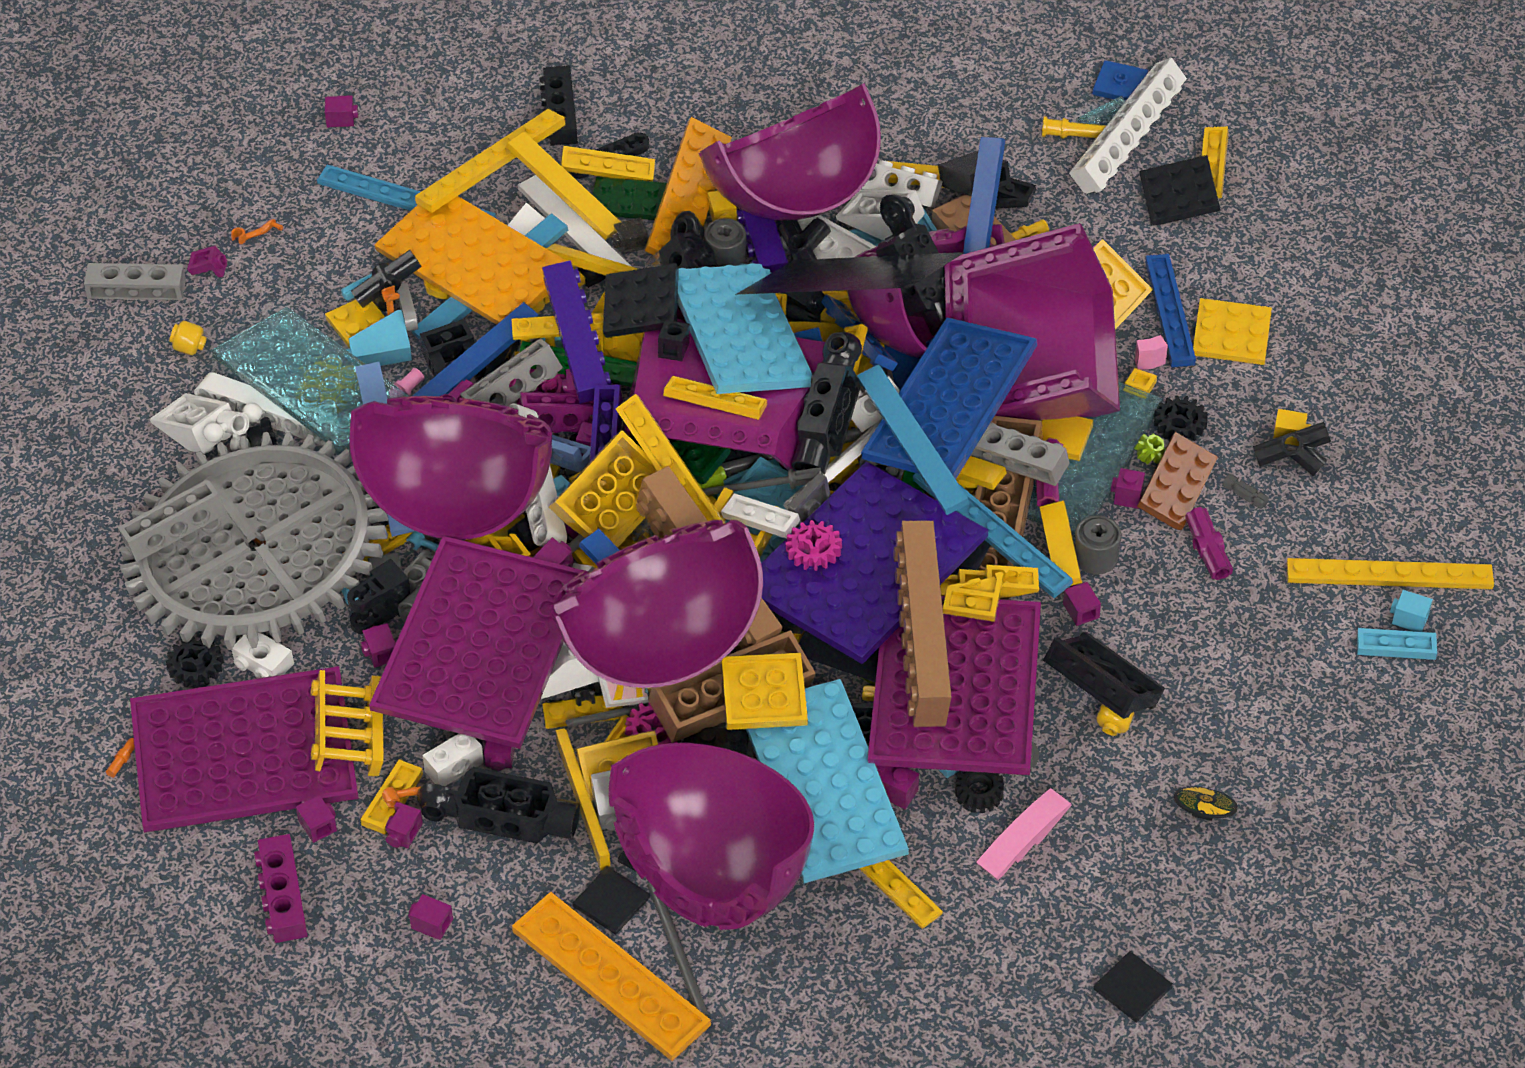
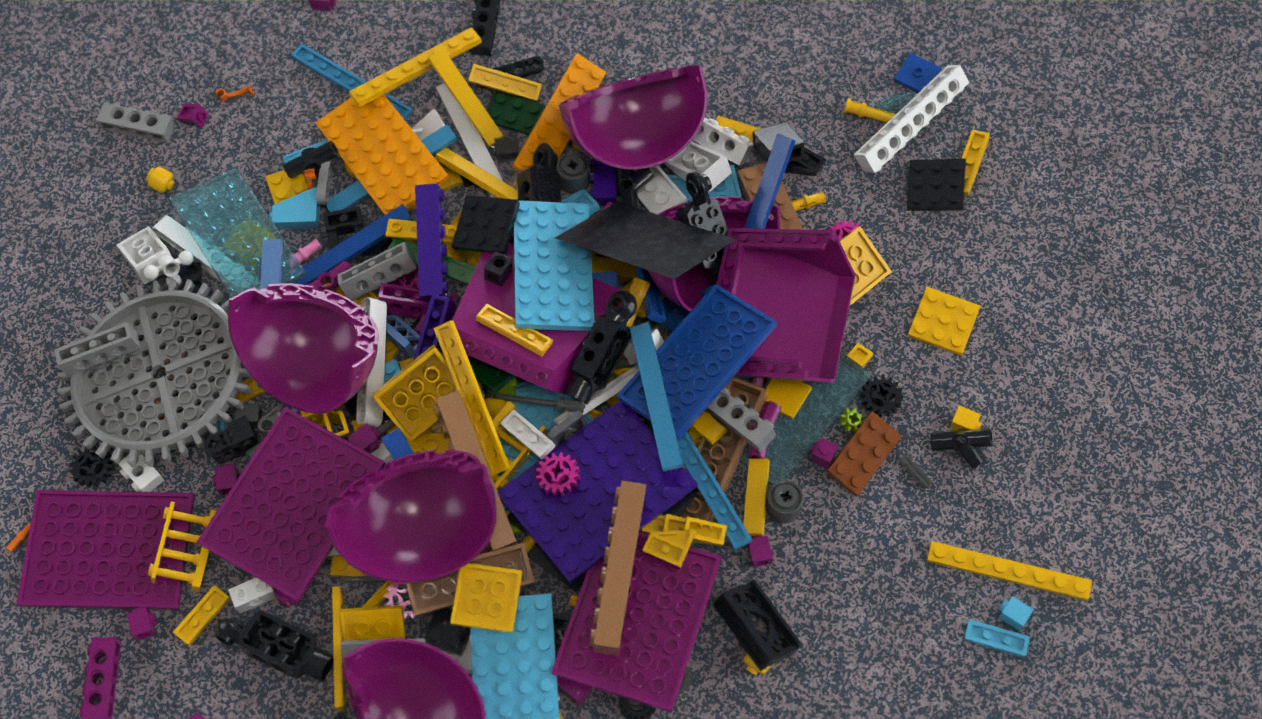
camera: 15 degrees right, 15 degrees up
orange piece [382,786,420,808] -> none
magenta brick [386,802,423,848] -> none
bright pink piece [1135,335,1168,370] -> none
blue plate [1145,254,1196,367] -> none
magenta piece [1185,507,1233,580] -> none

